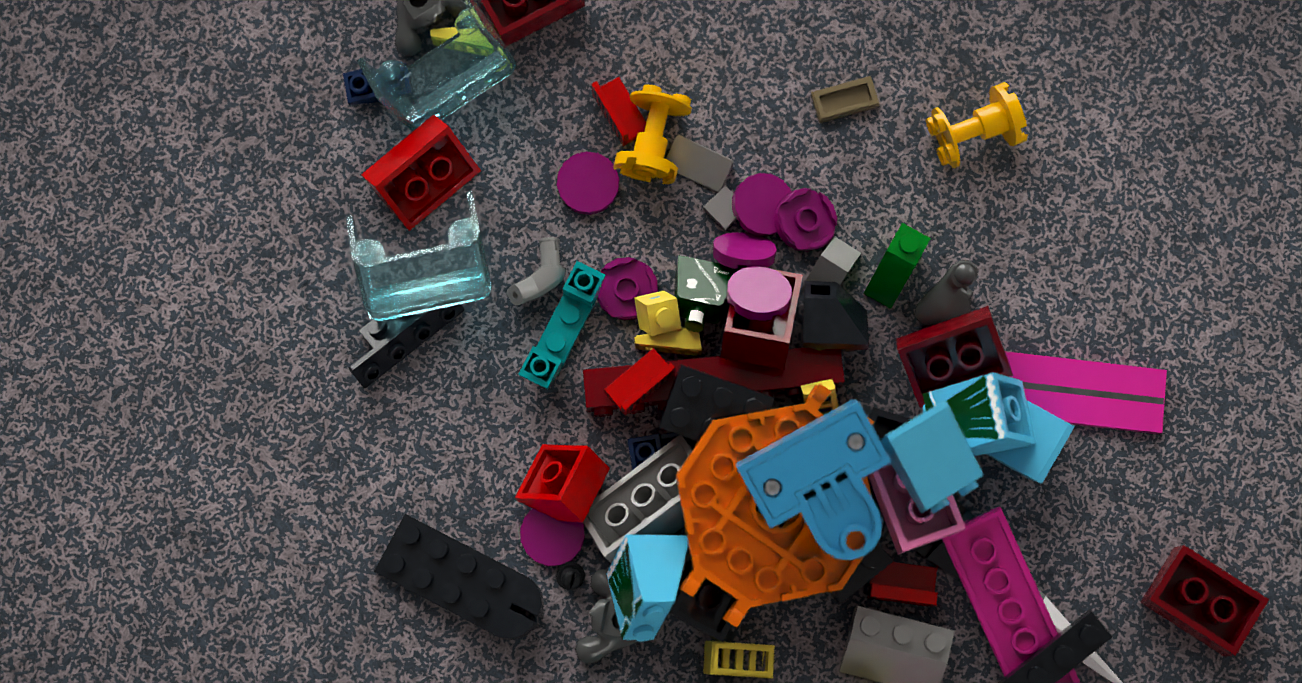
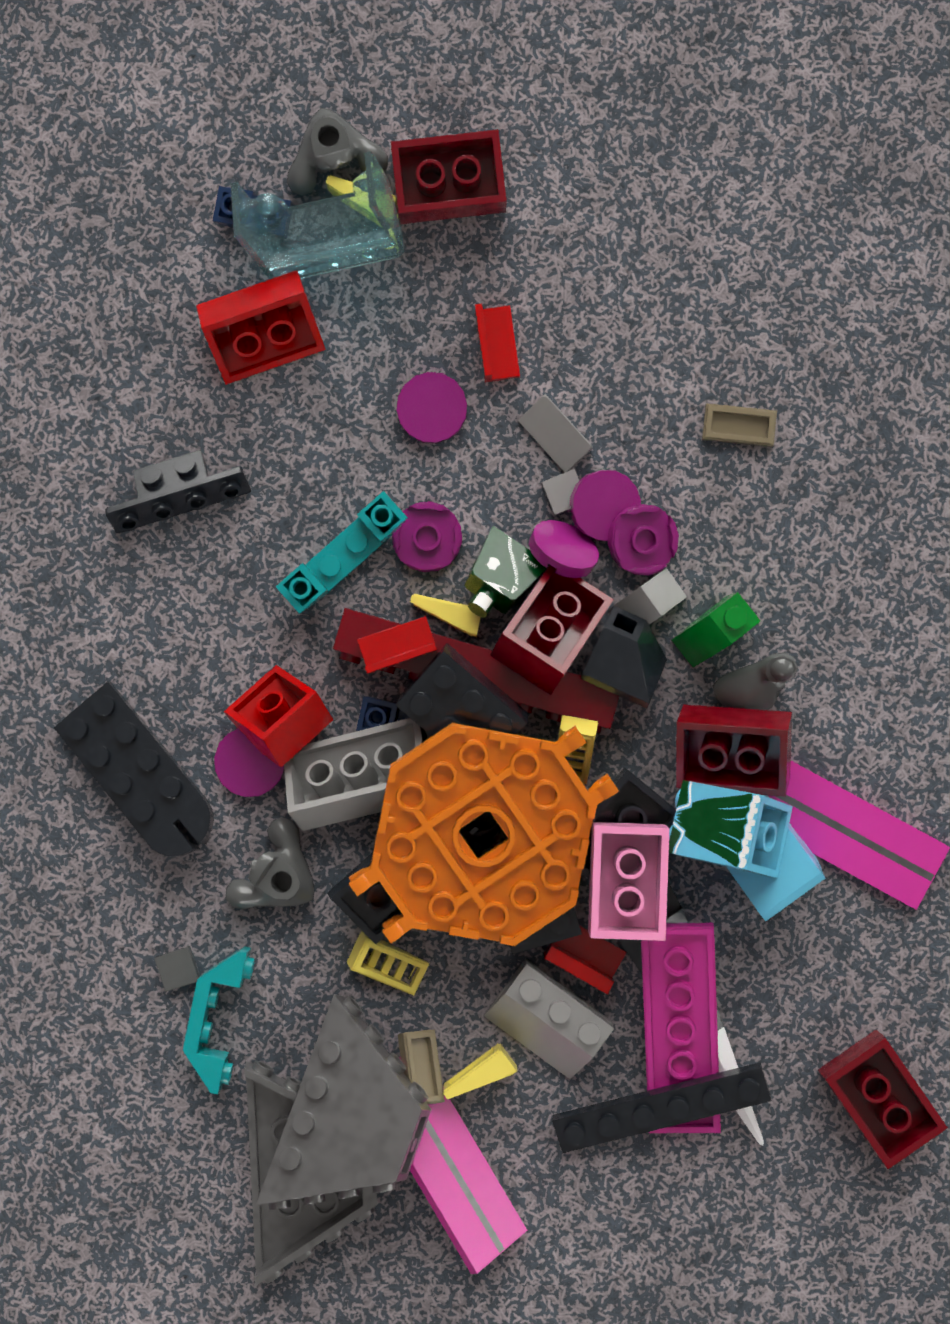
camera: 25 degrees right, 10 degrees up
clear light blue windscreen [346,191,492,321] -> none
light grey arm [507,237,566,305] -> none
black piece [556,562,585,590] -> none
medium azure slope [606,535,688,642] -> none
yellow piece [613,84,692,184] -> none
light yellow brick [634,291,682,336] -> none
tile [726,266,792,321] -> none
dark azure brick [735,399,891,560] -> none
medium azure slope [881,400,984,514] -> none
yellow piece [926,82,1028,168] -> none

